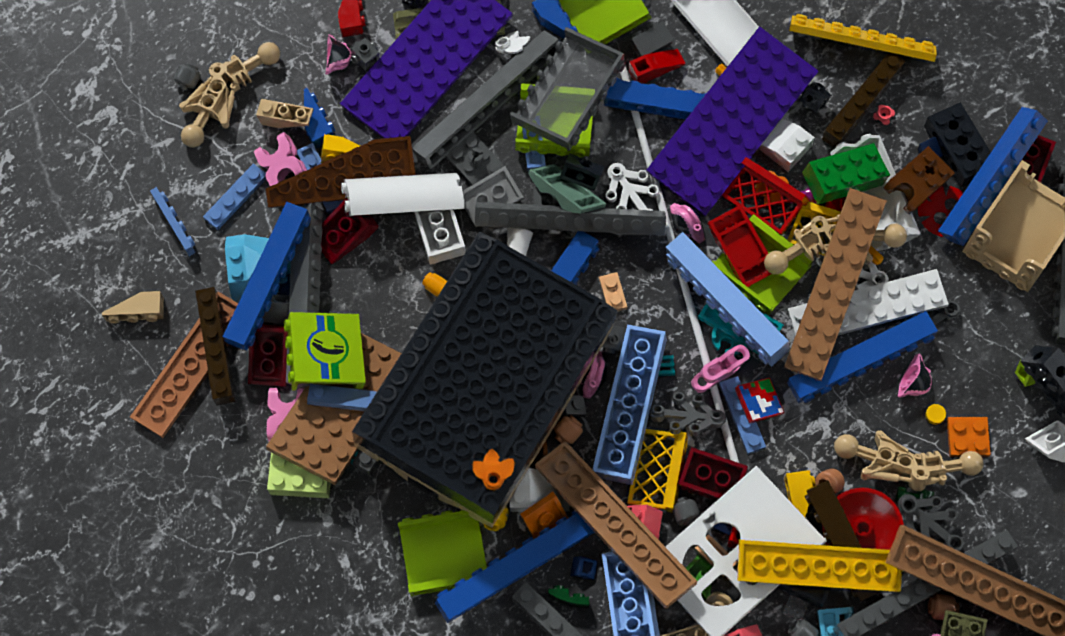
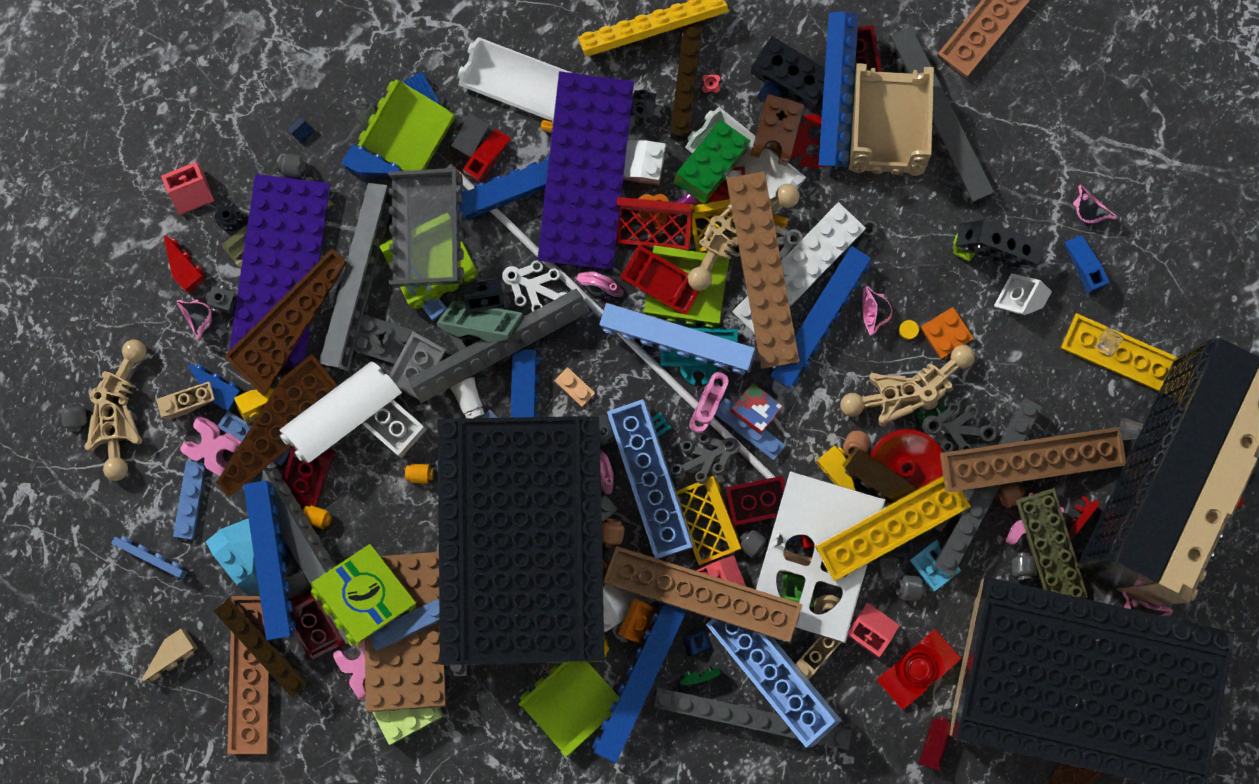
camera: 25 degrees left, 10 degrees up
orange plate [473,449,514,490] -> none
white plate [495,31,531,54] -> none
none -> reddish brown wing [224,248,347,396]
none -> light orange brick [303,505,332,529]

